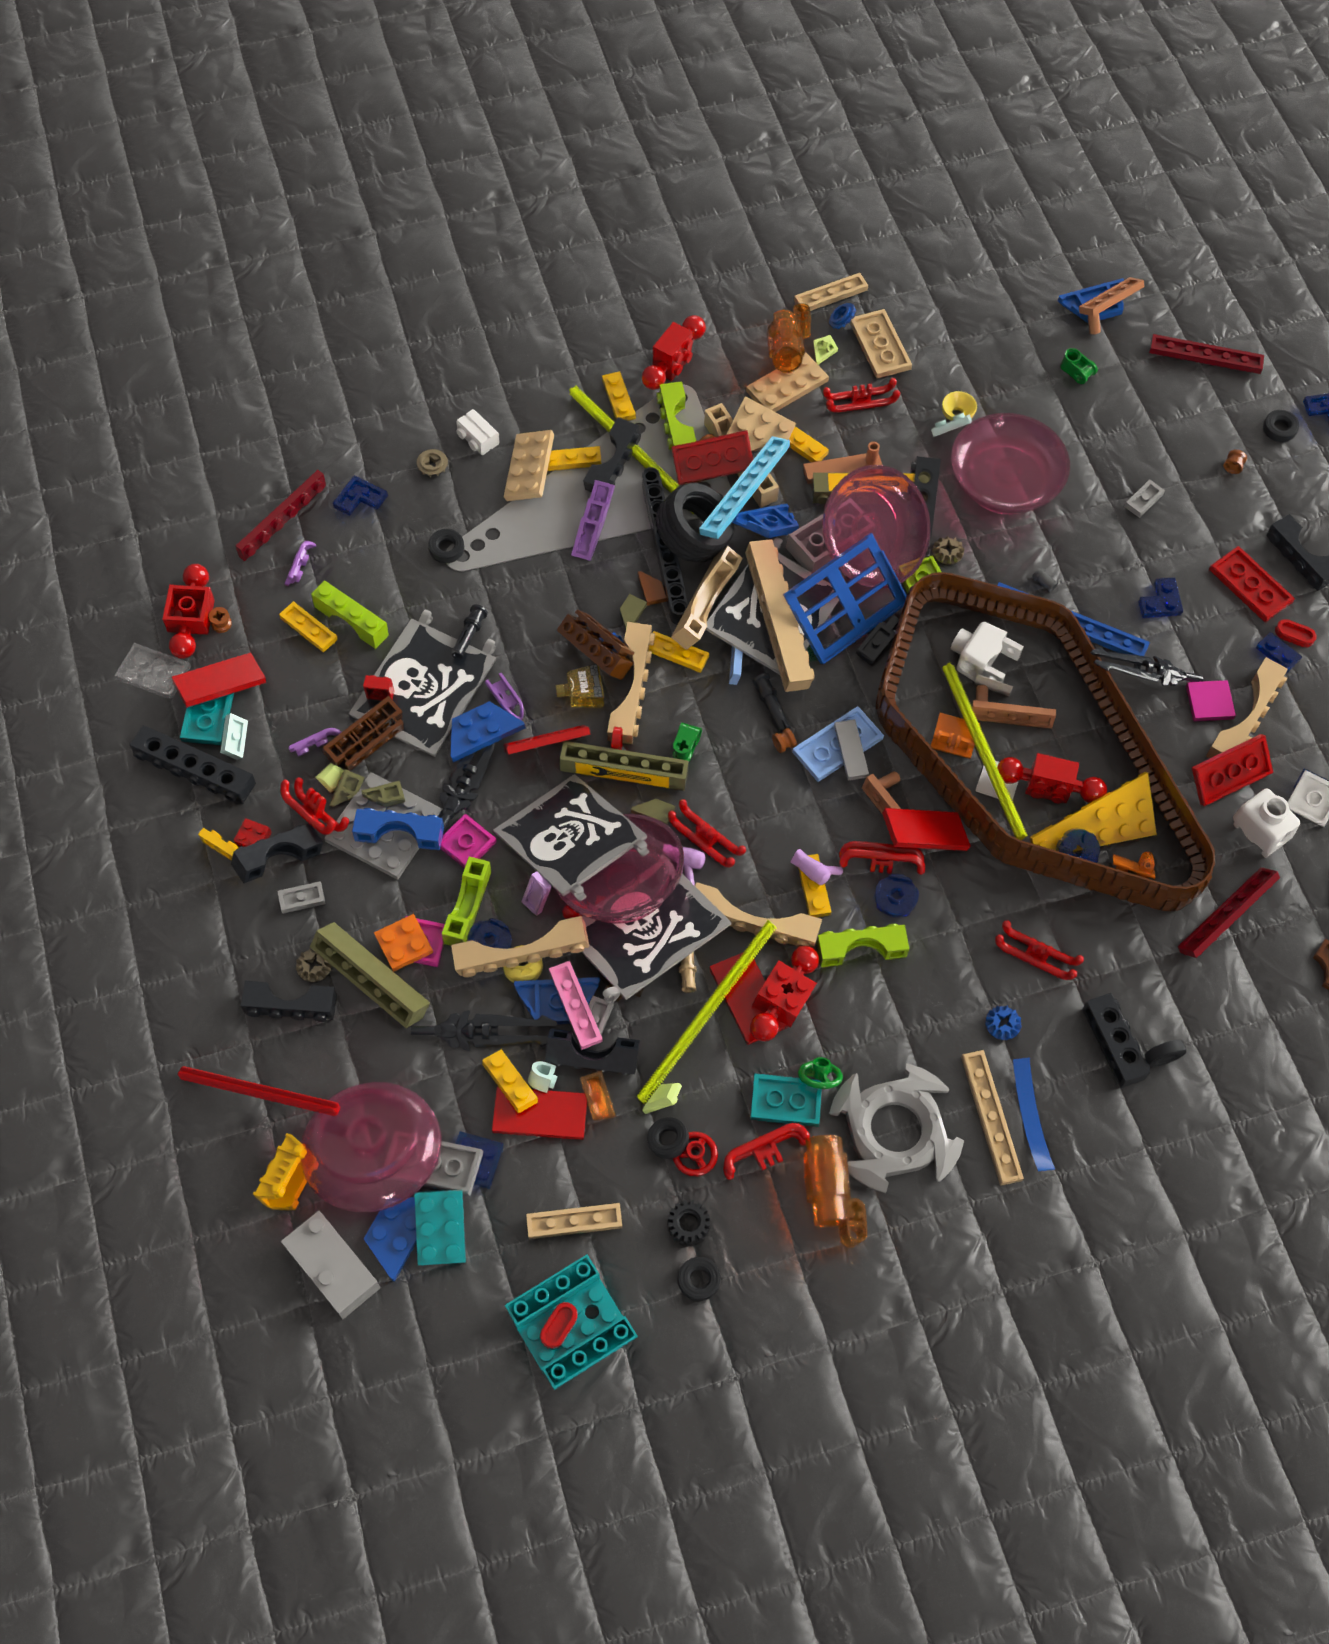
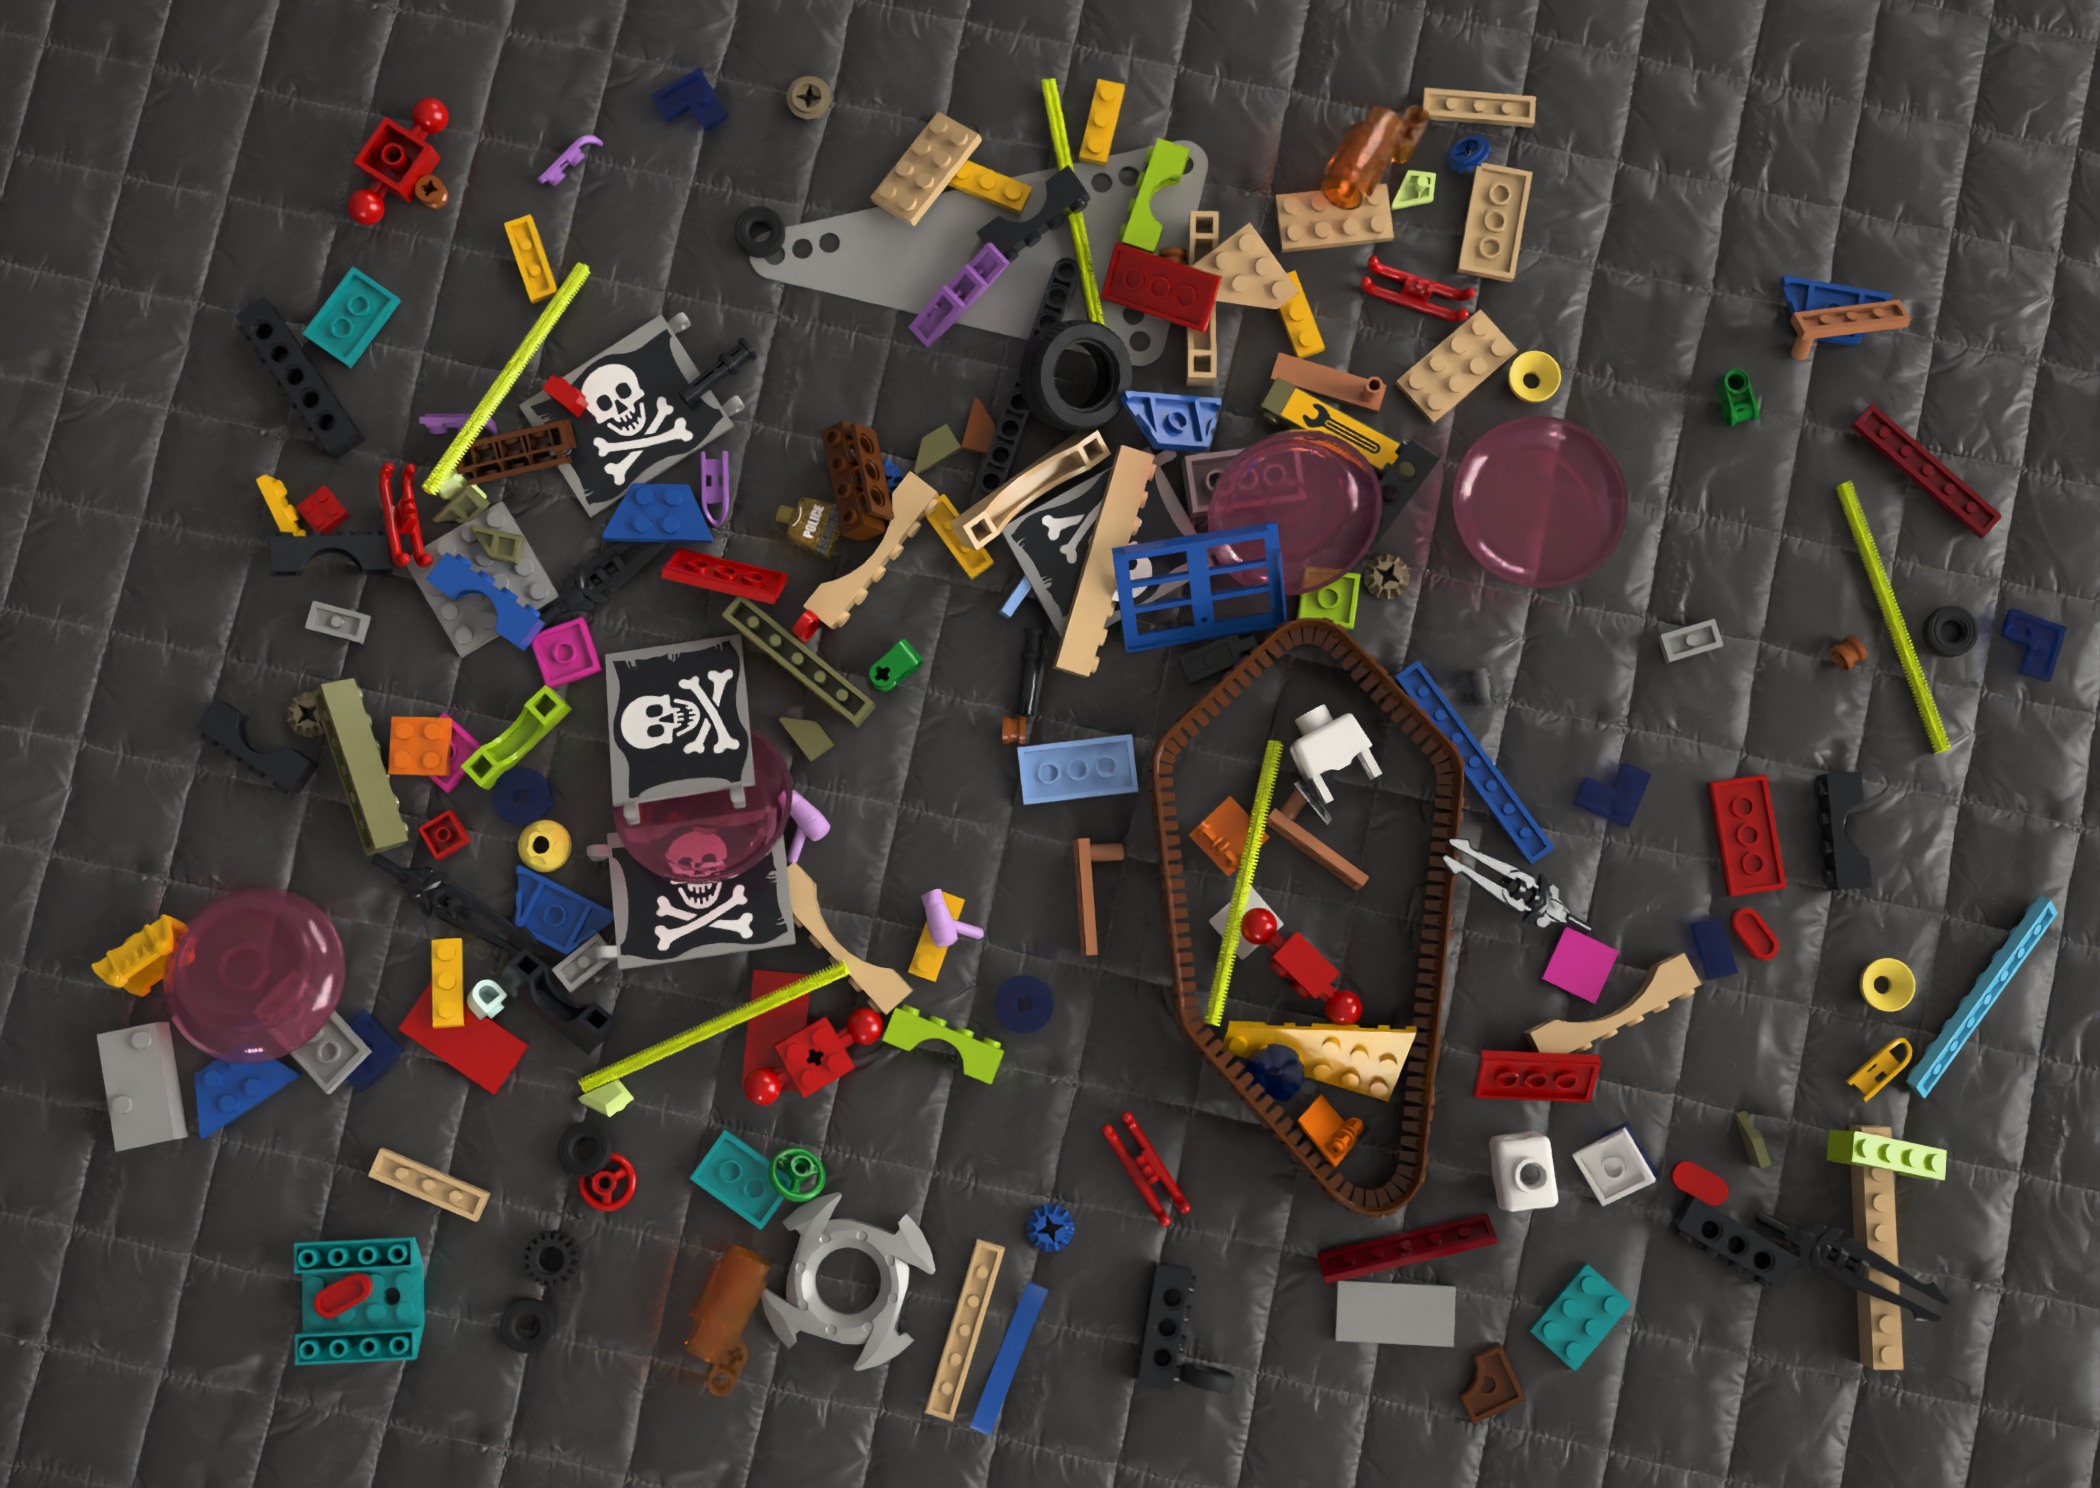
camera: 30 degrees right, 20 degrees up
clear plate [115,643,191,700] -> none
red tile [172,653,266,708] -> none
red axle [178,1066,341,1116] -> none
light aqua plate [220,713,248,760] -> none
dark red plate [236,470,326,561] -> none
lime arch [311,580,389,649] -> none
teal plate [415,1190,466,1265] -> none
tan arch [451,916,589,977] -> none
white brick [456,409,500,455] -> none
lavender tile [521,871,552,916] -> none
bright pink plate [549,961,603,1050] -> none
clear orange slope [580,1071,616,1121] -> none
red brick [642,315,706,390] -> none
red piece [668,799,746,868] -> none
tan pin [679,952,697,993] -> none
medium azure plate [699,436,790,539] -> none
red piece [723,1123,810,1180] -> none
light grey tile [834,719,869,781] -> none
red piece [839,841,926,875] -> none
red tile [882,808,971,851] -> none
light aqua plate [931,413,972,437] -> none
none -> red piece [418,810,472,860]
none -> neon yellow axle [421,262,591,495]
none -> light grey tile [1334,1280,1456,1347]
none -> tan plate [1395,309,1518,425]
none -> neon yellow axle [1836,481,1952,754]

